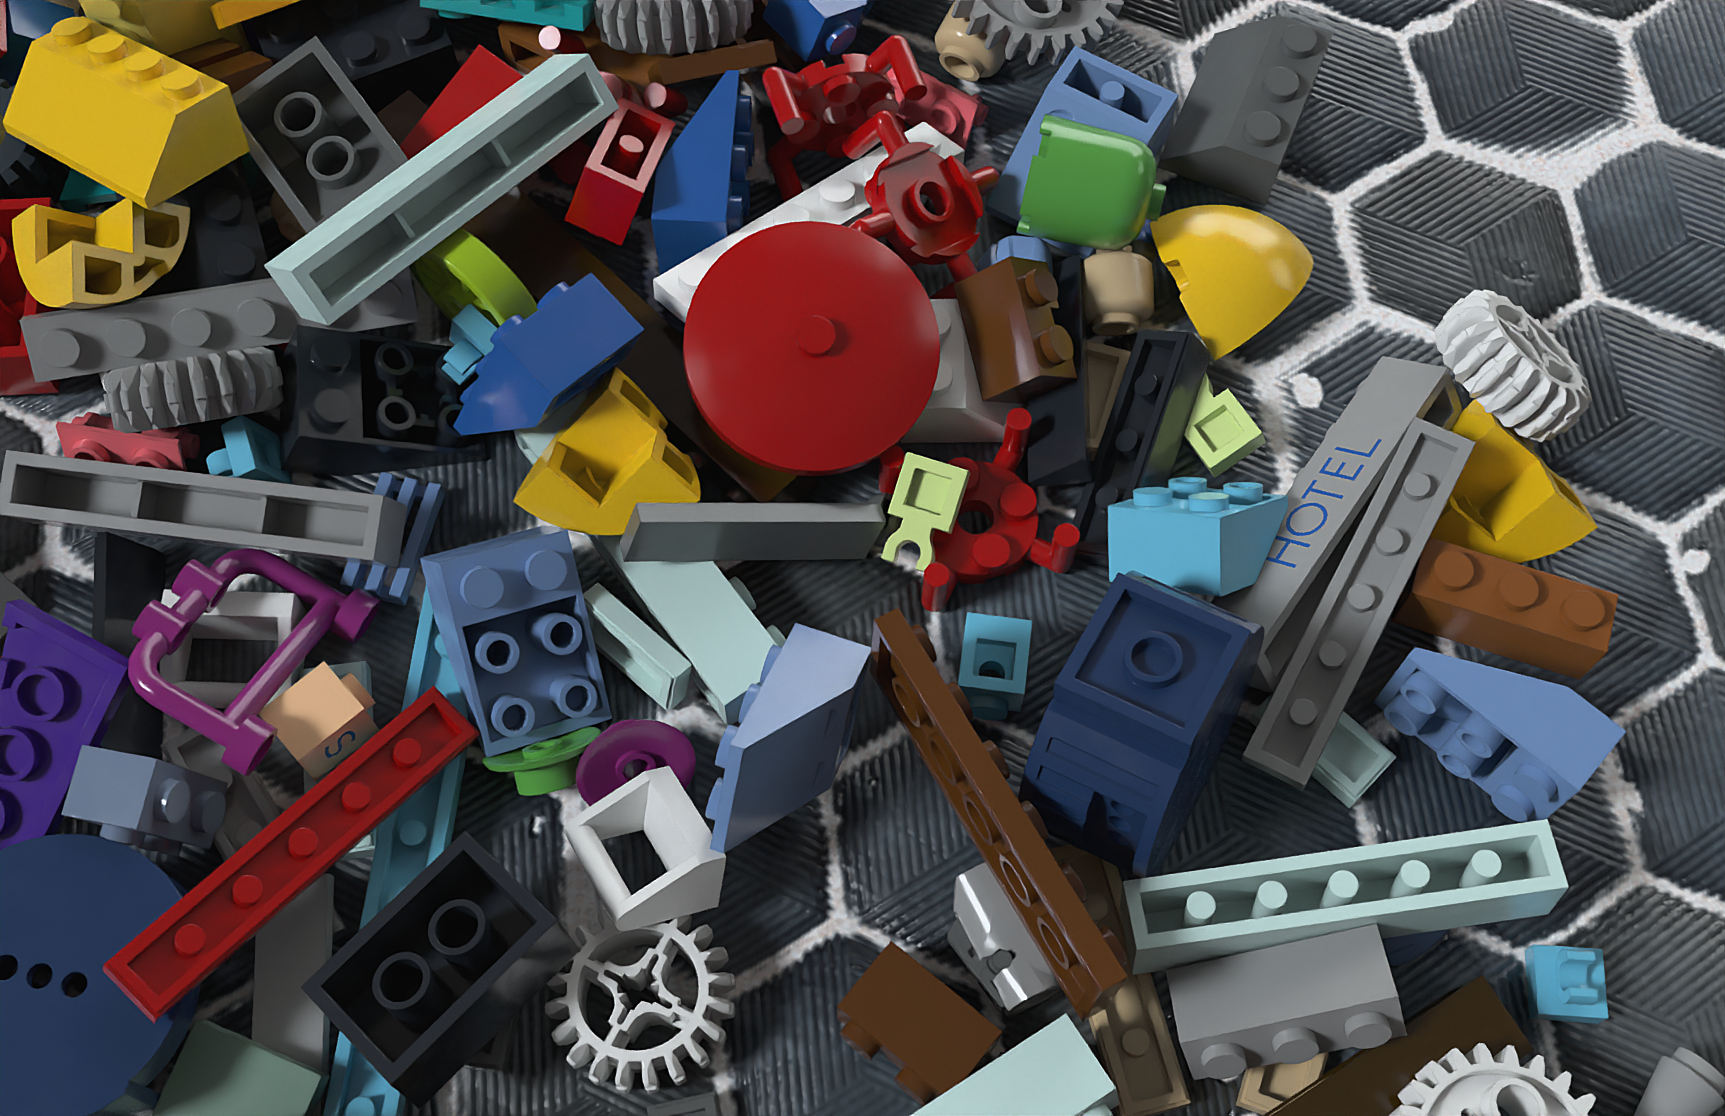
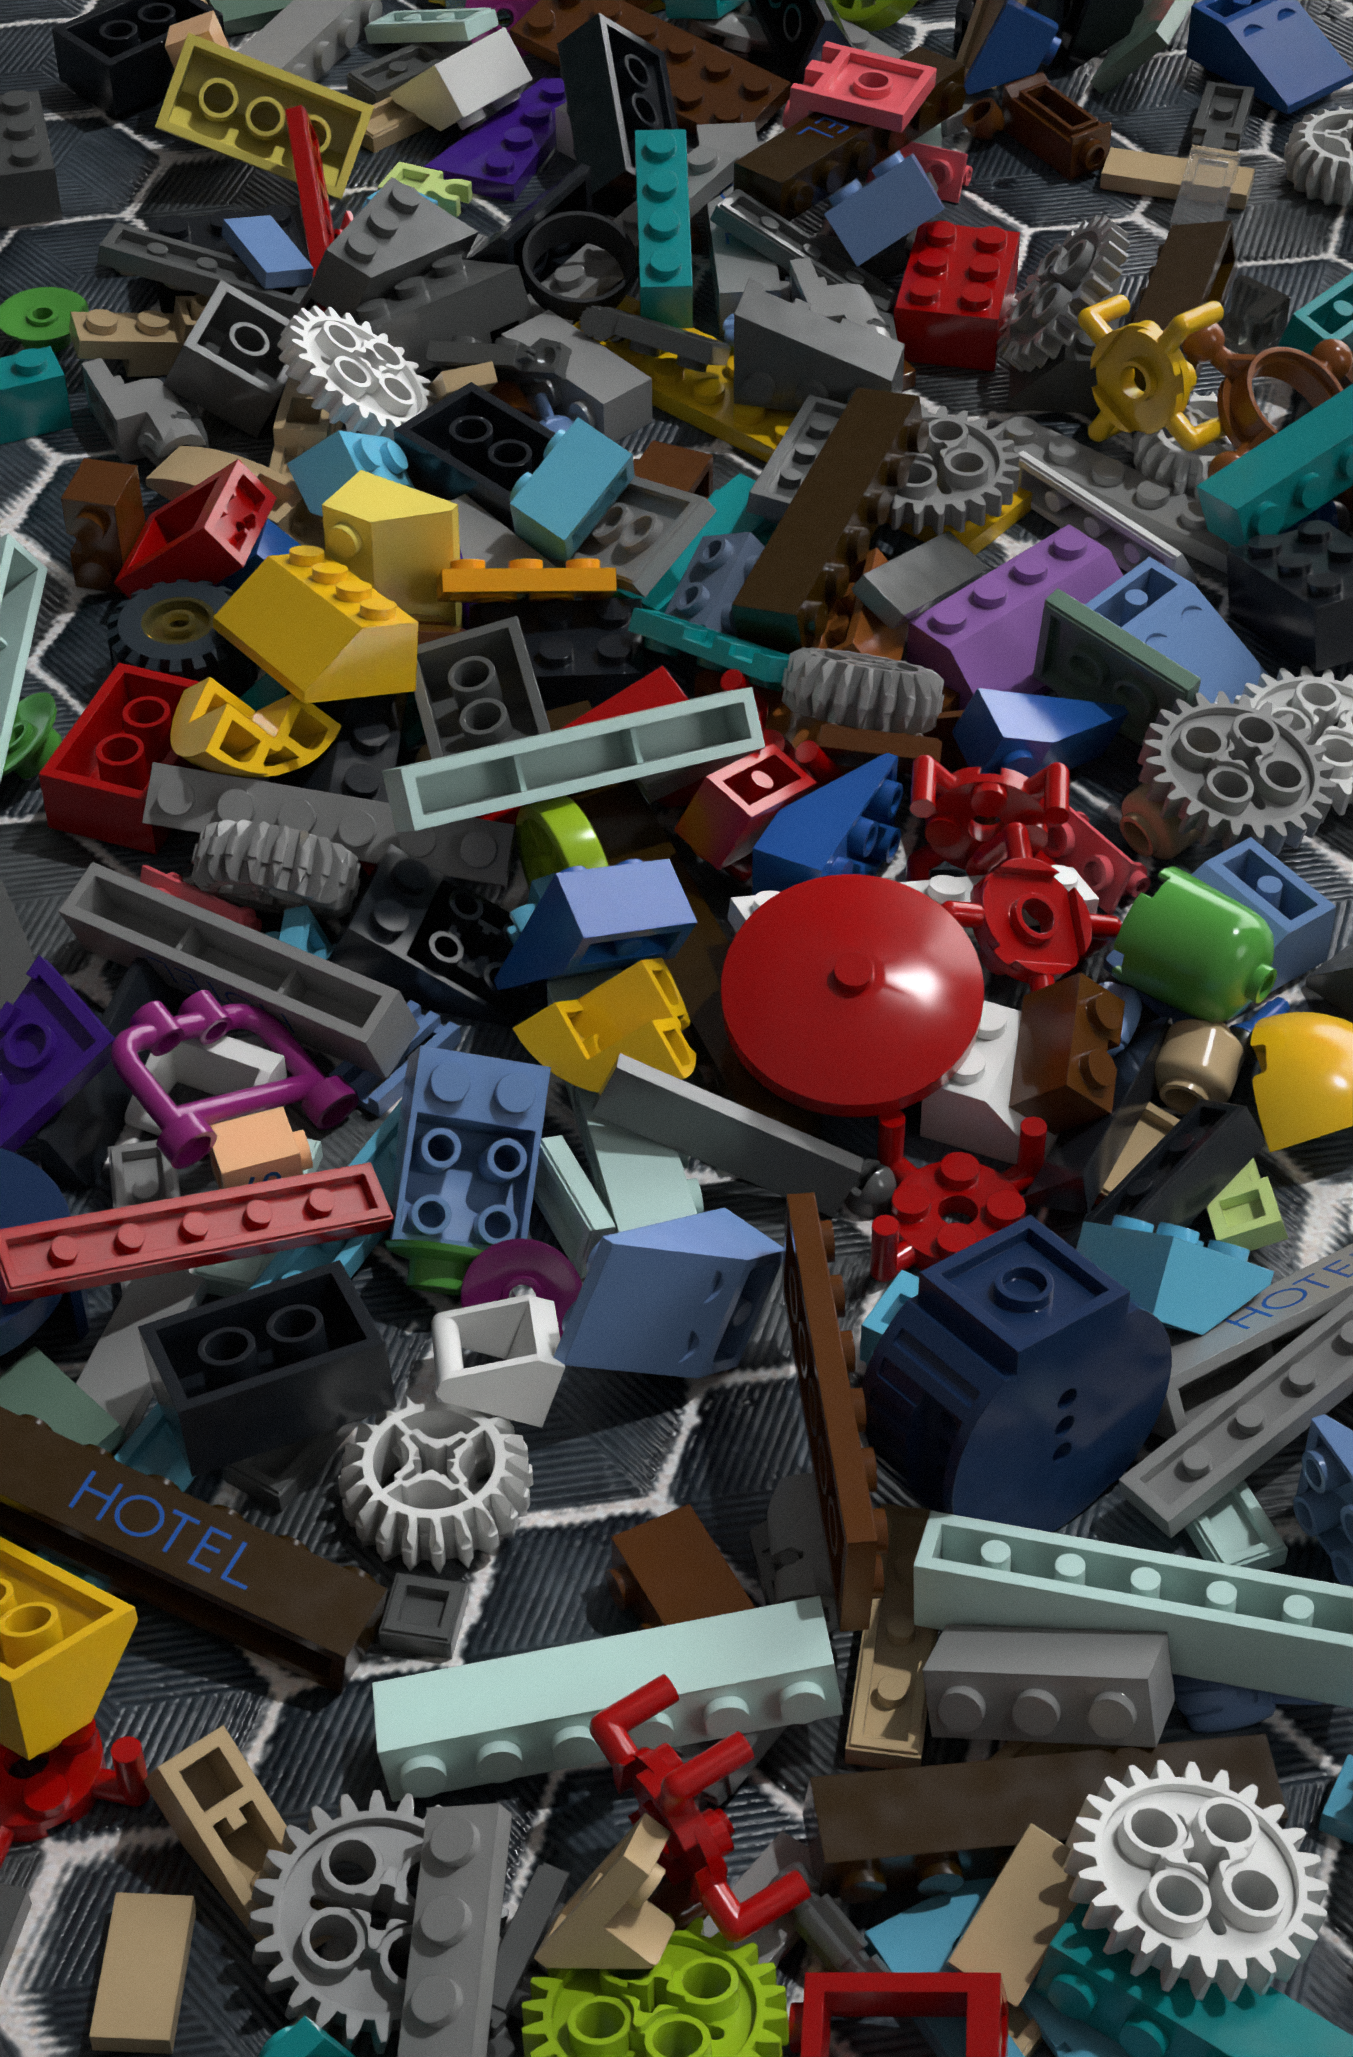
camera: 25 degrees right, 20 degrees down
sand blue brick [61,745,228,857] -> none
yellowish green plate [881,452,971,572] -> none

